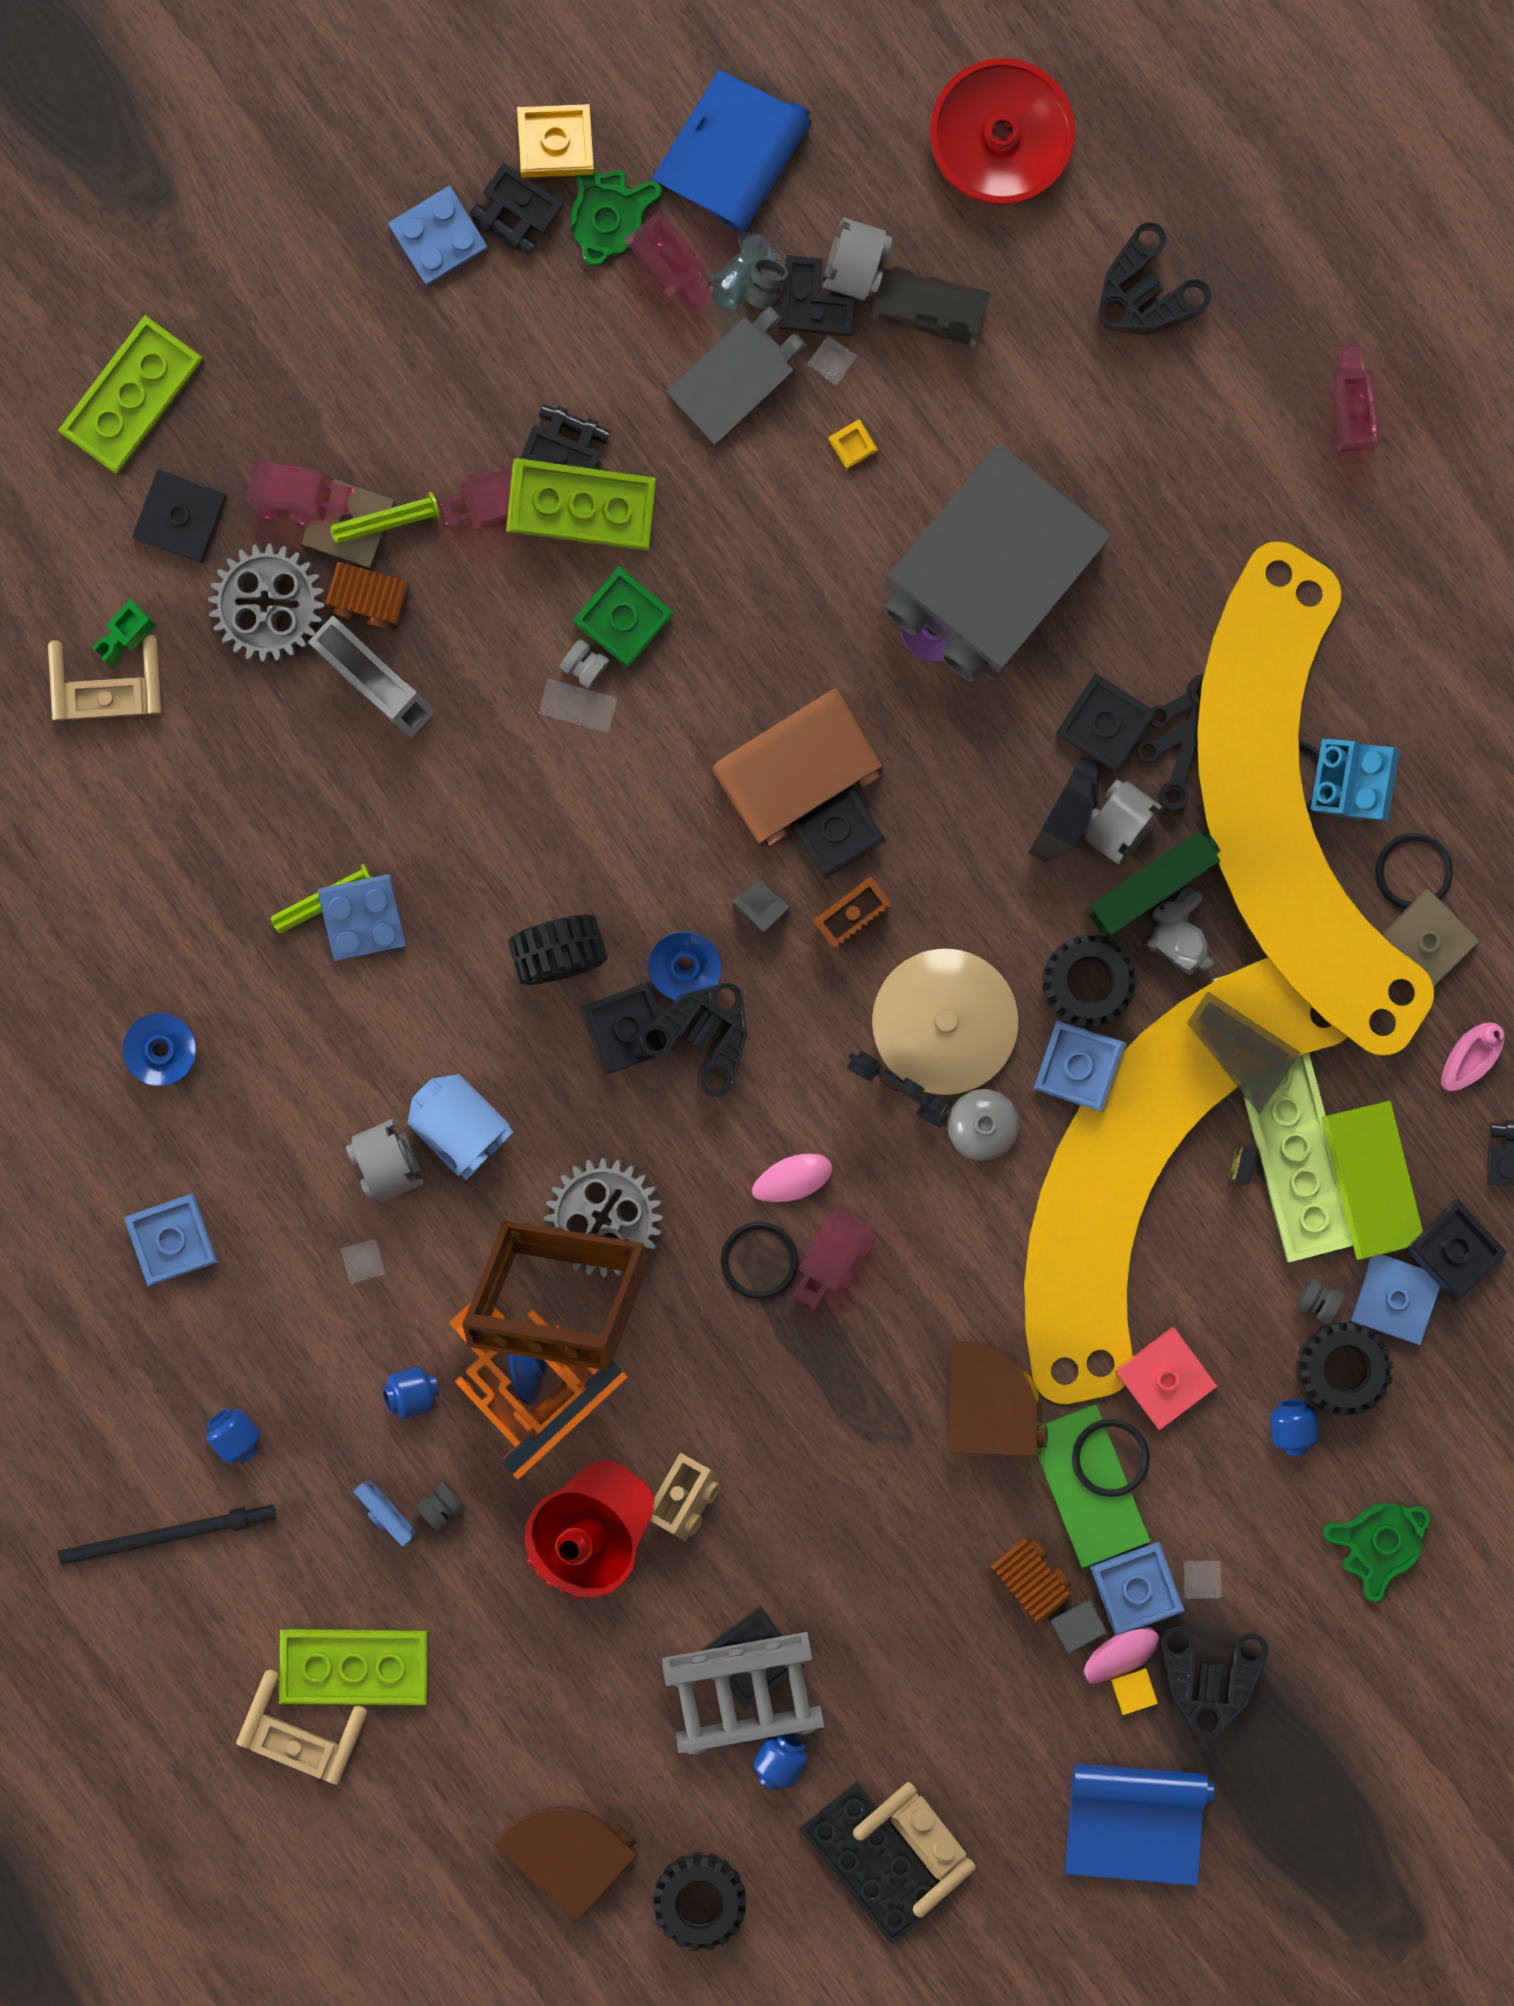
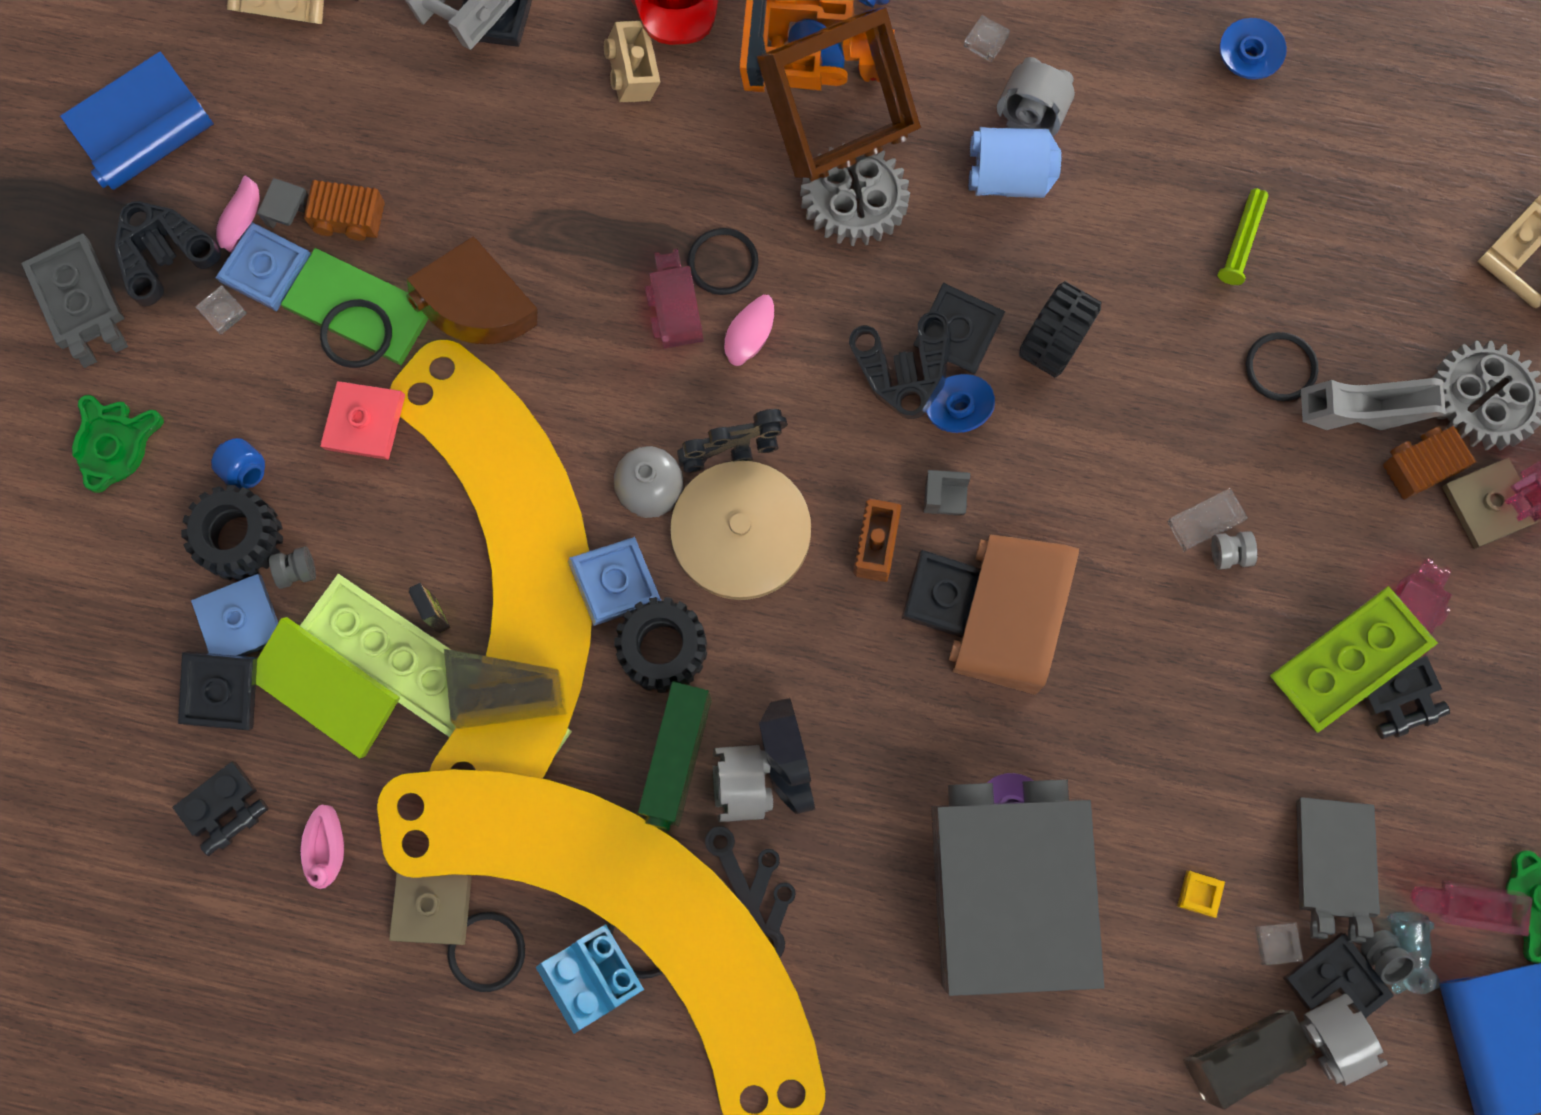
camera: 145 degrees right, 10 degrees down
medium blue plate [318,874,406,961] -> none
lime axle [330,492,440,544] -> none
green plate [572,566,675,669] -> none
black plate [1056,673,1157,774] -> none
yellow tile [1111,1668,1158,1715] -> none
light grey animal [1144,886,1215,975] -> none
none -> dark grey tile [21,234,128,368]
none -> black tyre [1246,332,1319,401]

